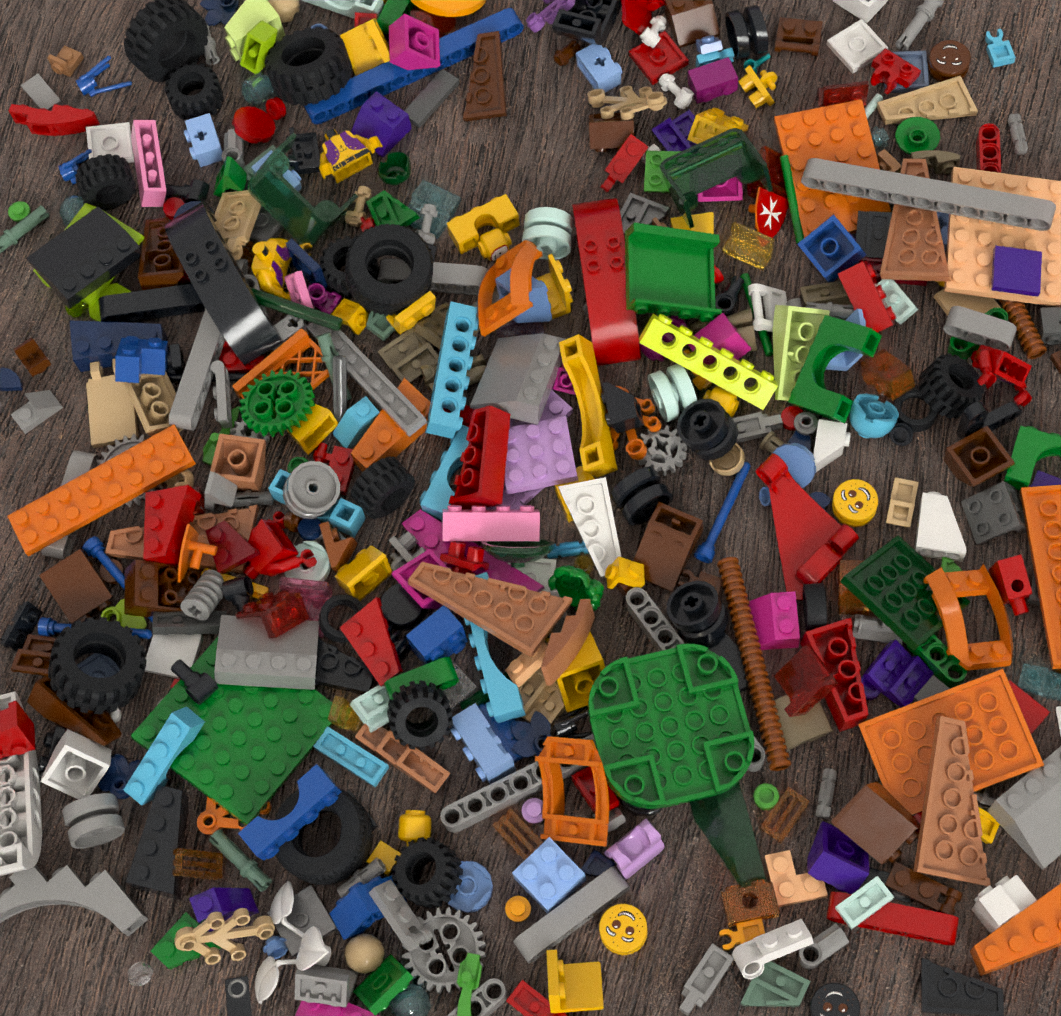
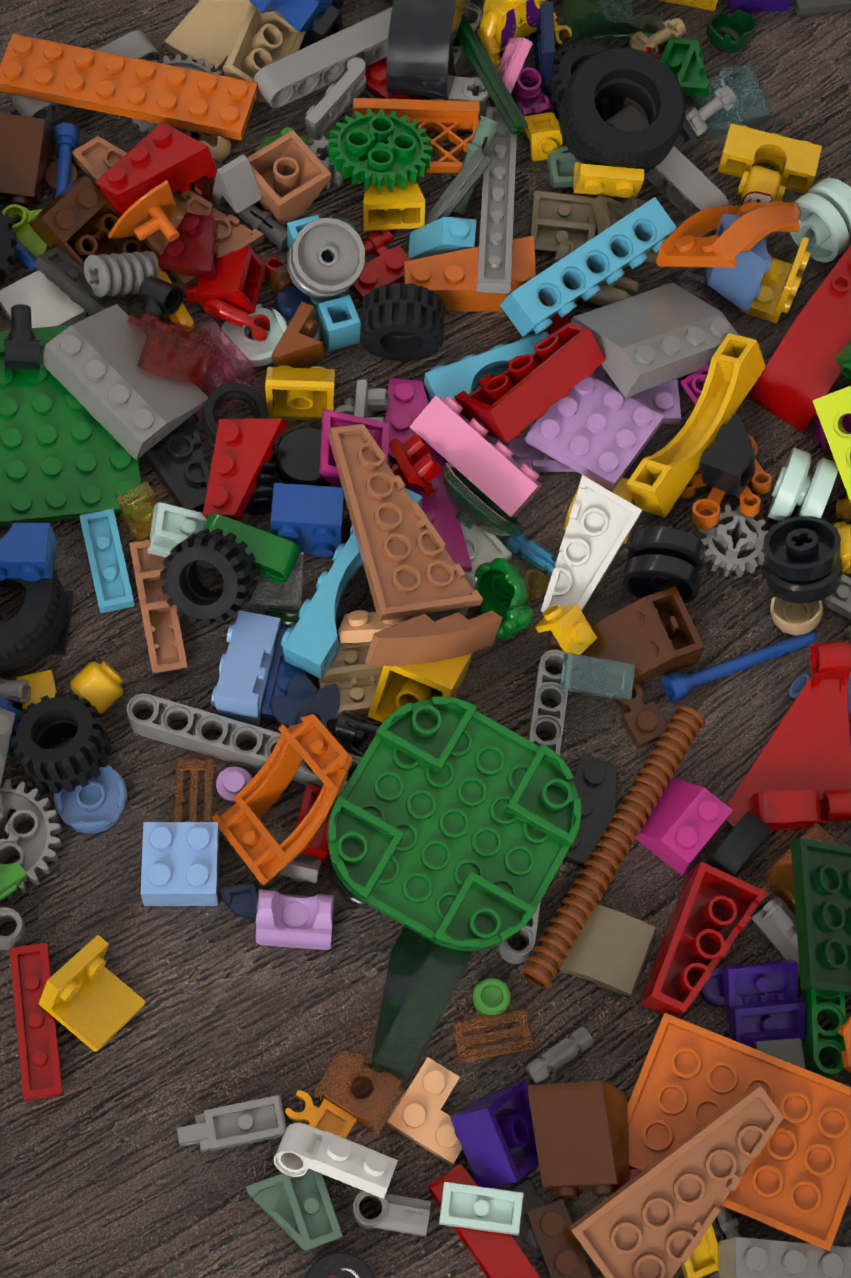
camera: 25 degrees right, 0 degrees up
light orange plate [505,896,531,922] -> none
light grey beam [513,866,630,964] -> none
yellow head [599,904,648,955] -> none
black wheel [667,580,729,645] -> none
clear red bracket [774,645,839,717] -> none
none -> clear light blue plate [560,653,635,700]

